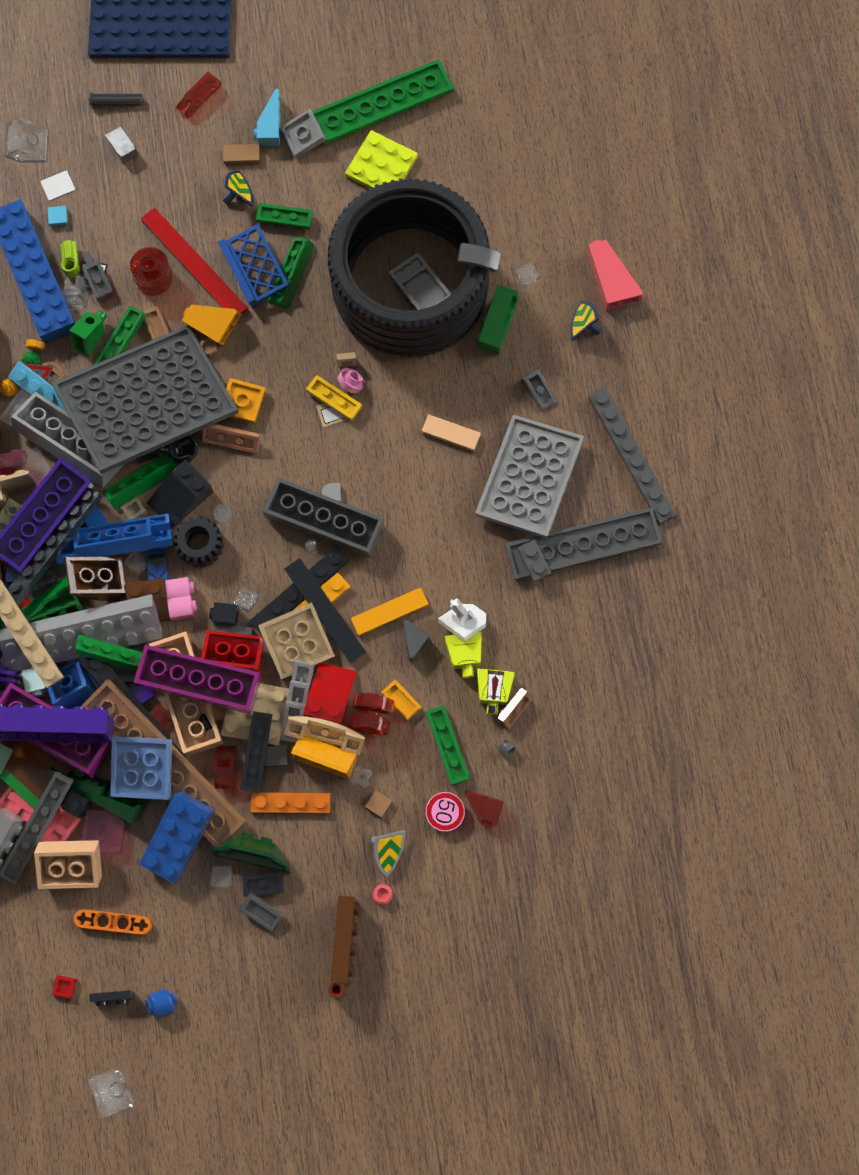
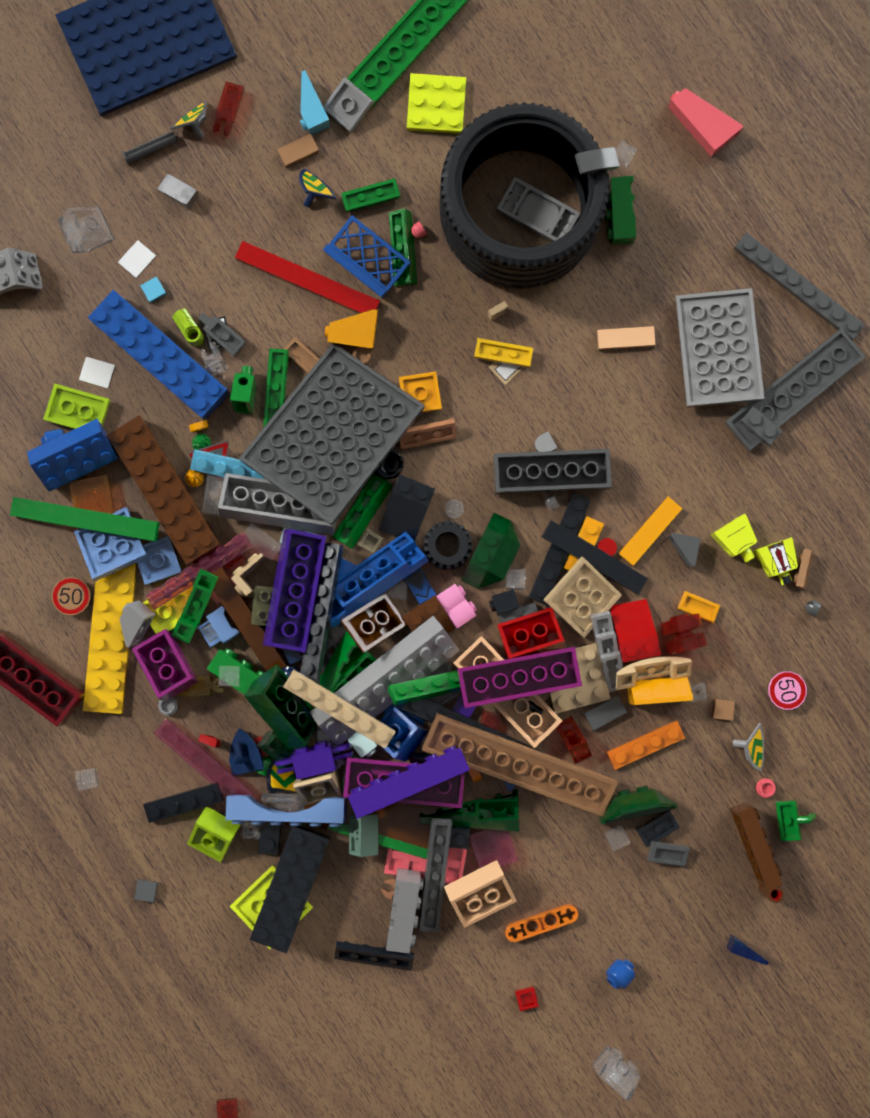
camera: 35 degrees left, 10 degrees up
medium nougat piece [42,361,65,380] -> none
black plate [90,990,134,1006] -> none
medium blue plate [111,736,172,800] -> none
clear red wheel [130,247,173,296] -> none
blue brick [139,791,215,884] -> none
black plate [240,711,273,792] -> none
bright pink plate [338,368,364,393] -> none
green plate [426,705,470,786] -> none
white piece [438,598,486,642] -> none
clear red slope [465,789,504,828] -> none
flat silver slope [521,369,557,411] -> none
shield [570,301,601,341] -> none
none -> dark grey shield [170,101,208,139]
none -> coral hinge [411,221,427,238]
none -> dark green wedge [461,512,520,589]
none -> red tile [597,538,617,556]
none -> clear blue slope [726,934,769,965]
none -> green plate [776,800,816,841]

